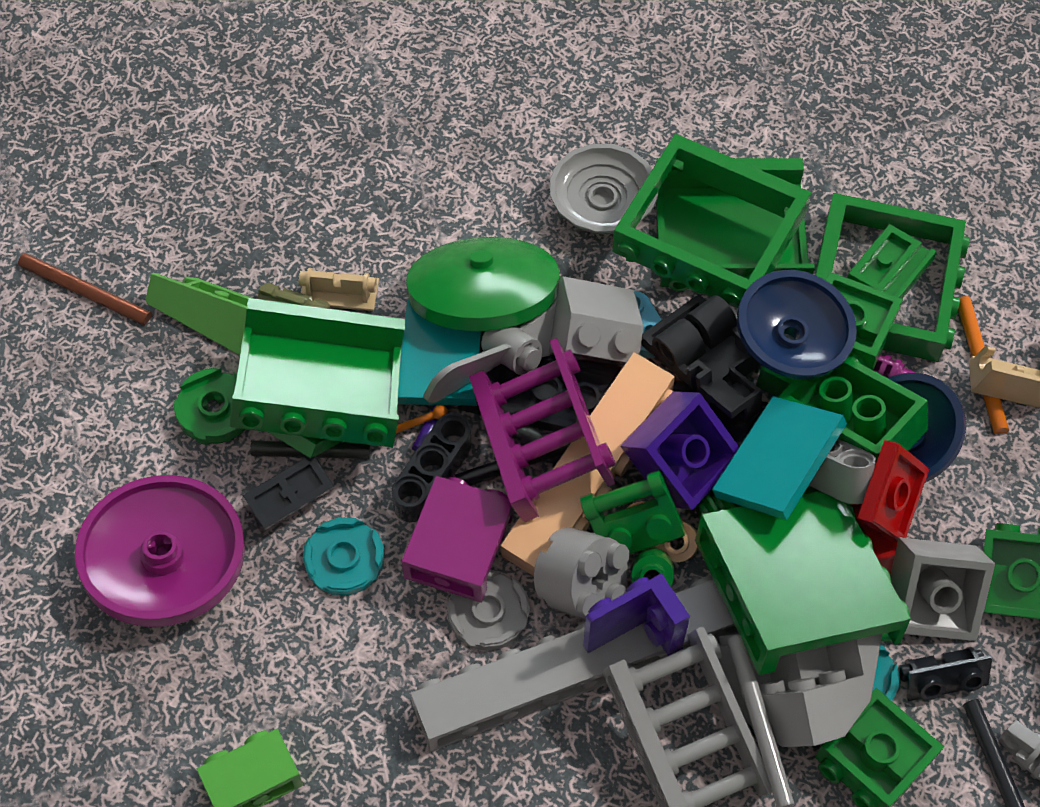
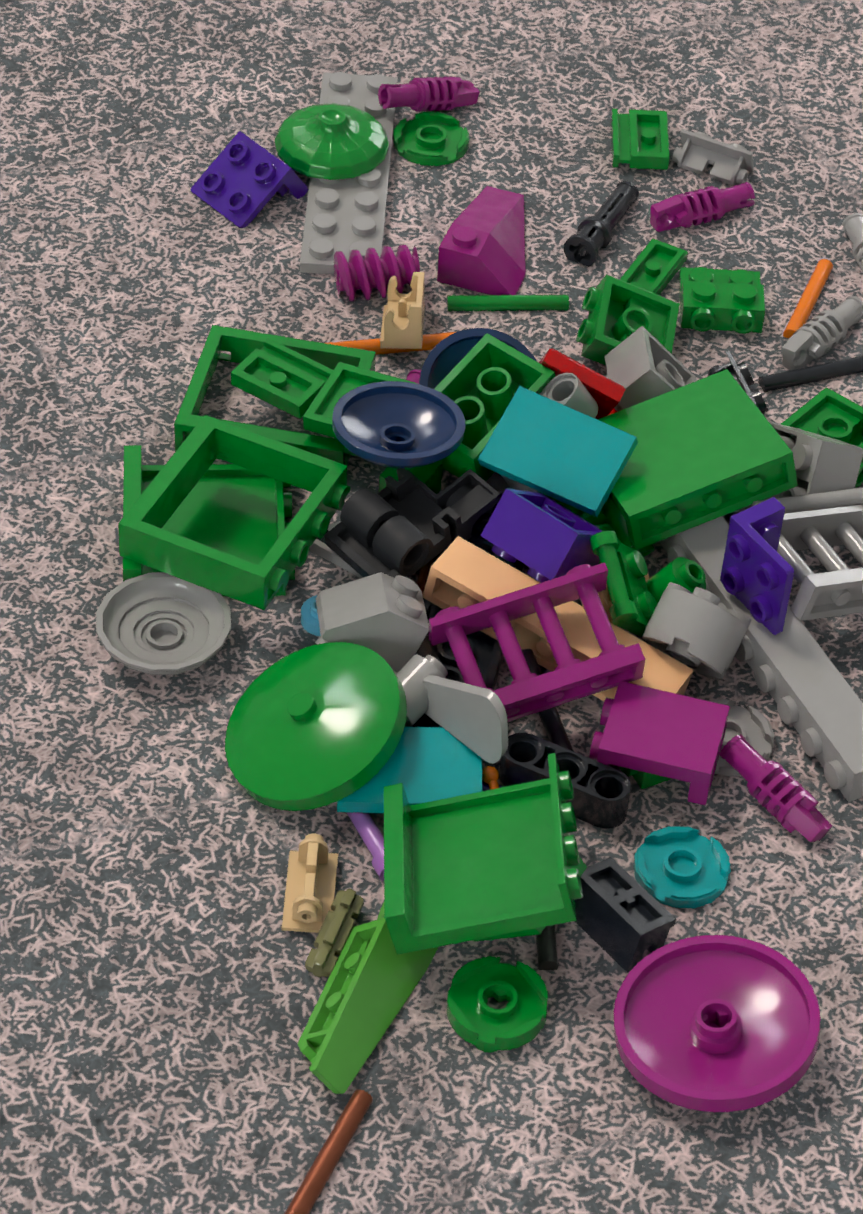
camera: 95 degrees left, 15 degrees down
none -> magenta hinge [719,734,832,842]

